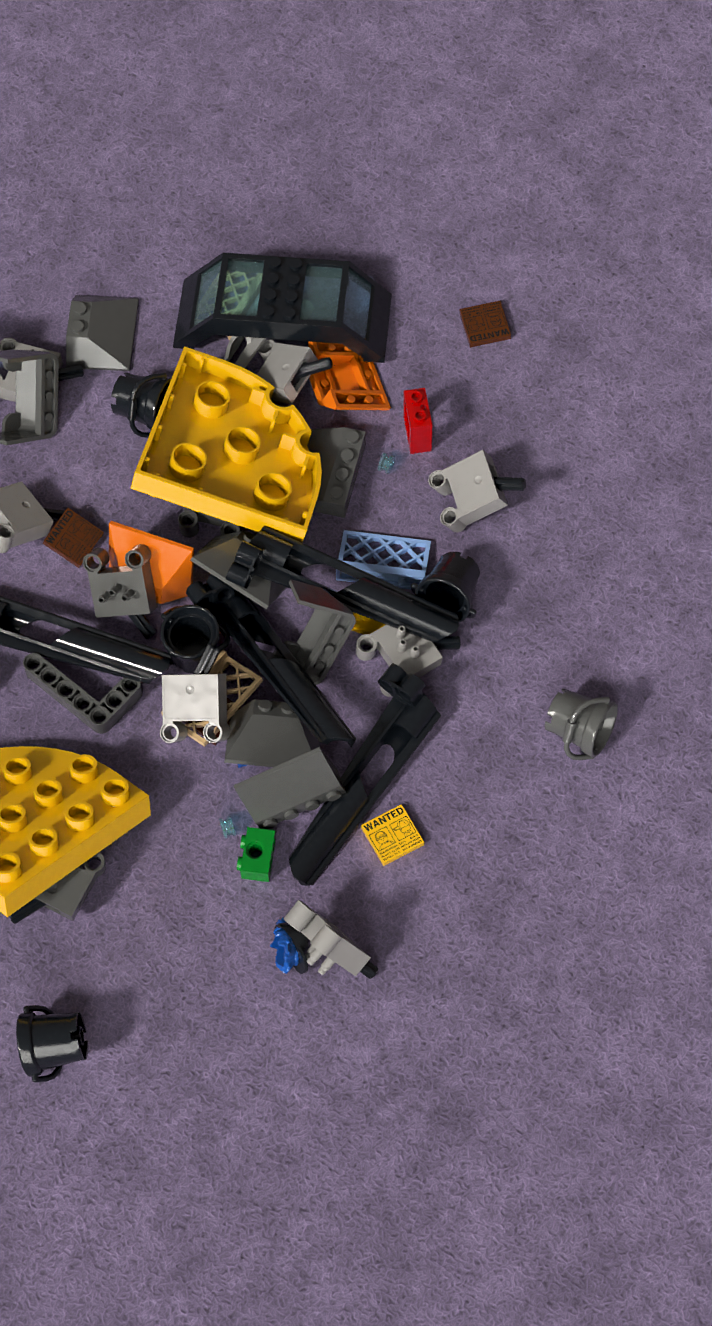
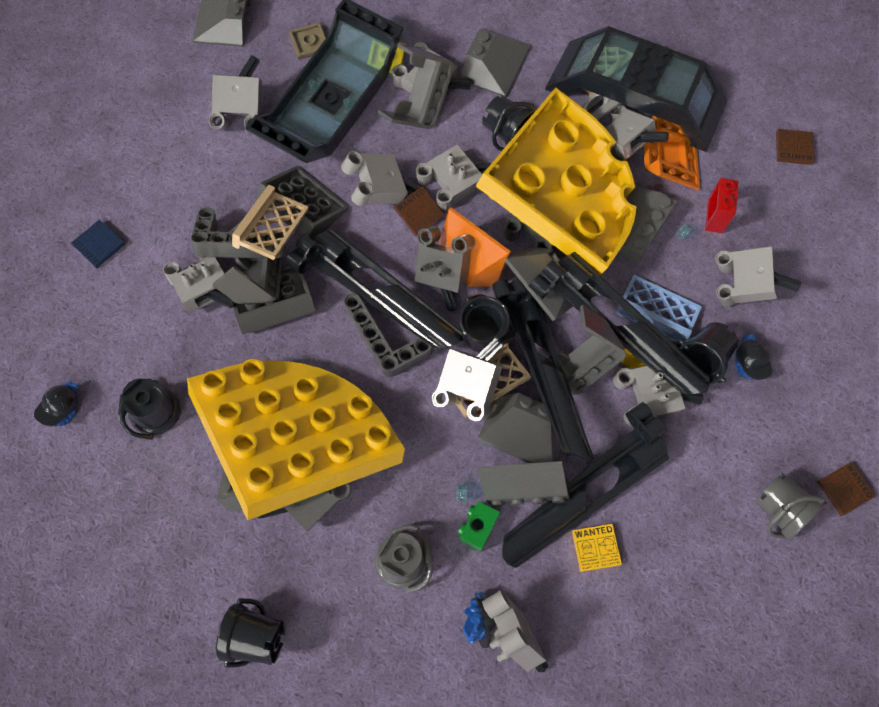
camera: 15 degrees right, 5 degrees up
none -> dark grey piece [375,524,434,593]
none -> light grey piece [416,144,491,211]
none -> black hair [735,334,773,380]
none -> reddish brown tile [817,462,876,516]

